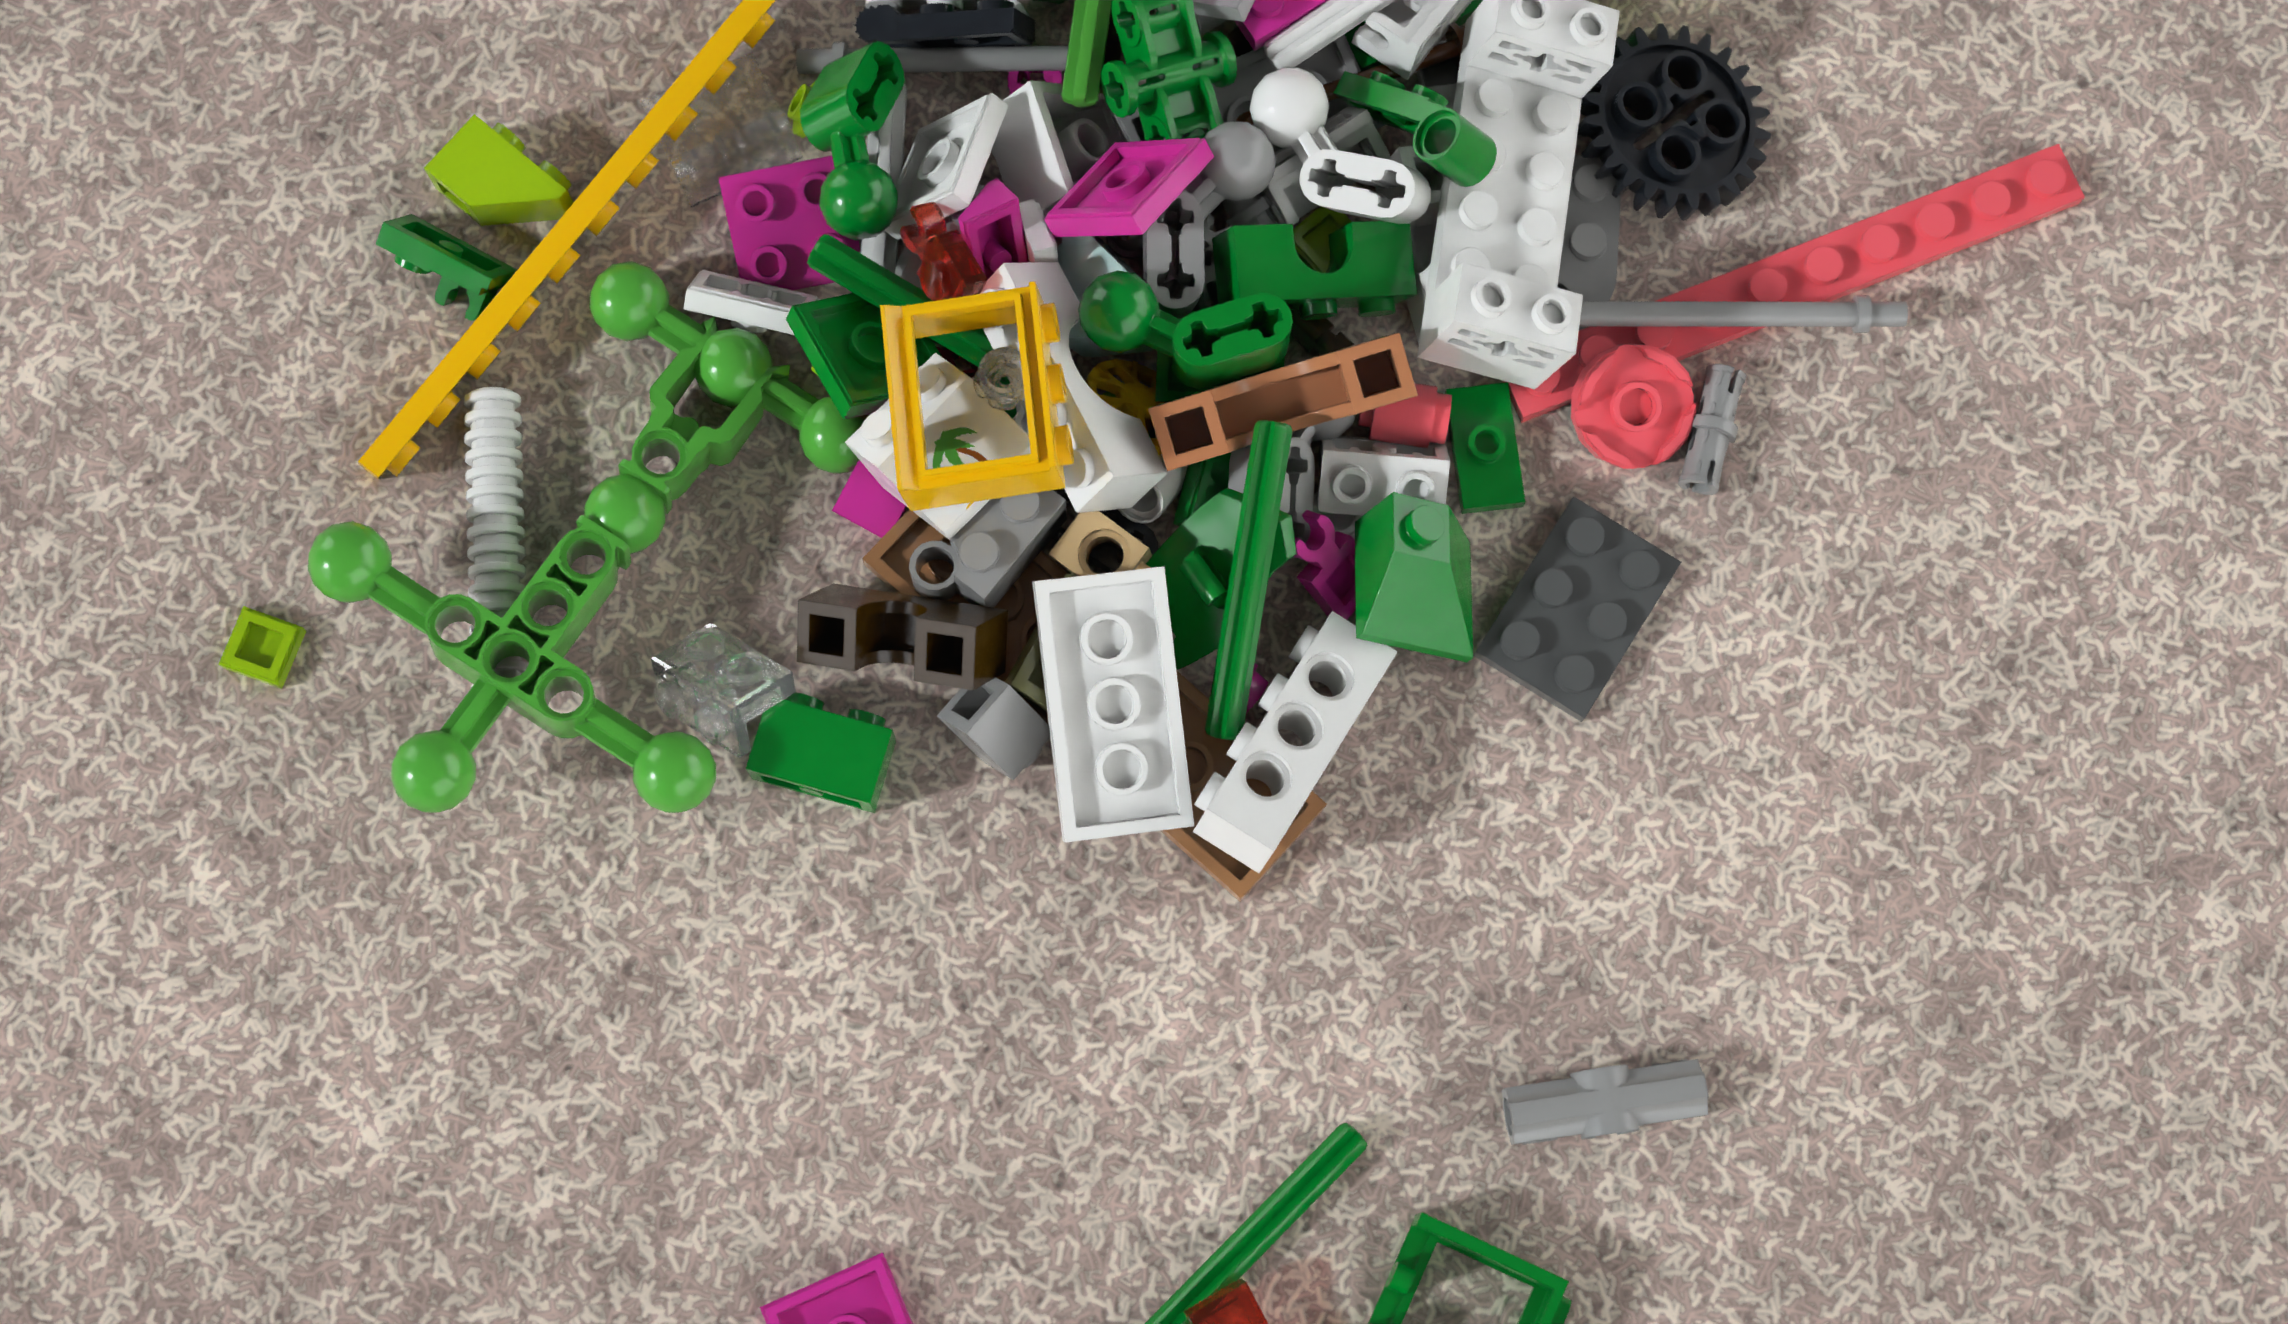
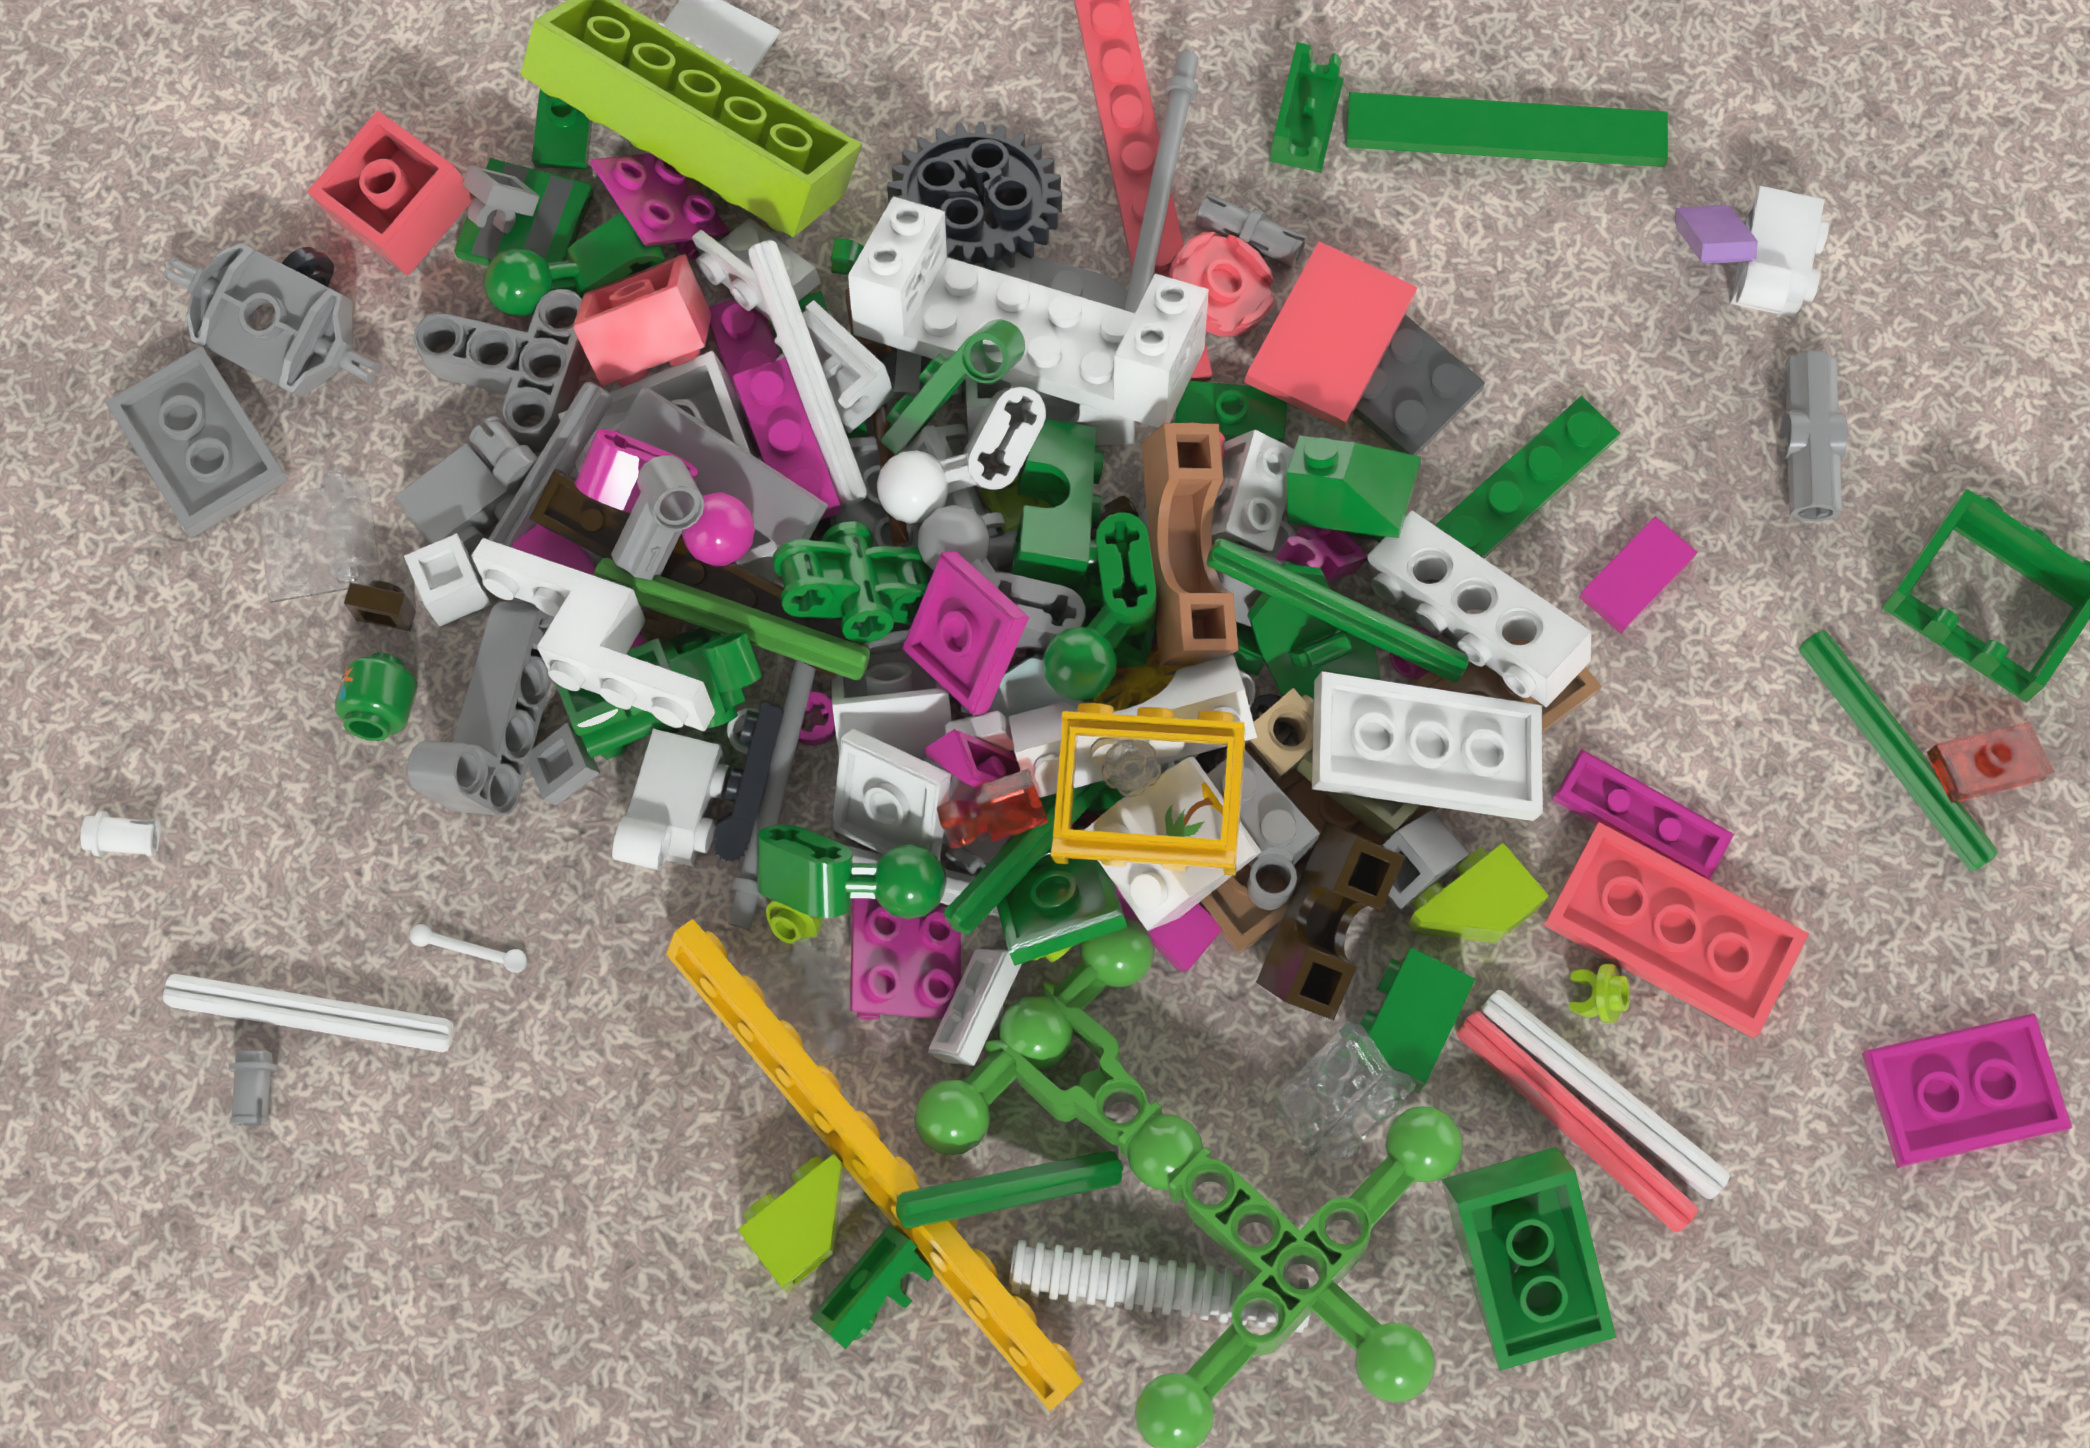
camera: 75 degrees left, 5 degrees down
none -> green axle [896,1150,1123,1229]
none -> coral tile [1245,241,1418,430]
none -> green hinge [1269,42,1344,173]
none -> green tile [1346,92,1668,167]
none -> lime slope [1407,843,1549,943]
none -> green plate [1434,395,1621,559]
none -> green slope [1441,1147,1616,1371]
none -> coral axle [1456,1011,1698,1232]
none -> white axle [1480,989,1730,1199]
none -> coral plate [1543,822,1809,1039]
none -> dark pink tile [1552,749,1734,880]
none -> lime plate [1569,964,1630,1023]
none -> dark pink tile [1579,516,1698,634]
none -> medium lavender tile [1675,205,1758,264]
none -> white hinge [1730,186,1829,318]

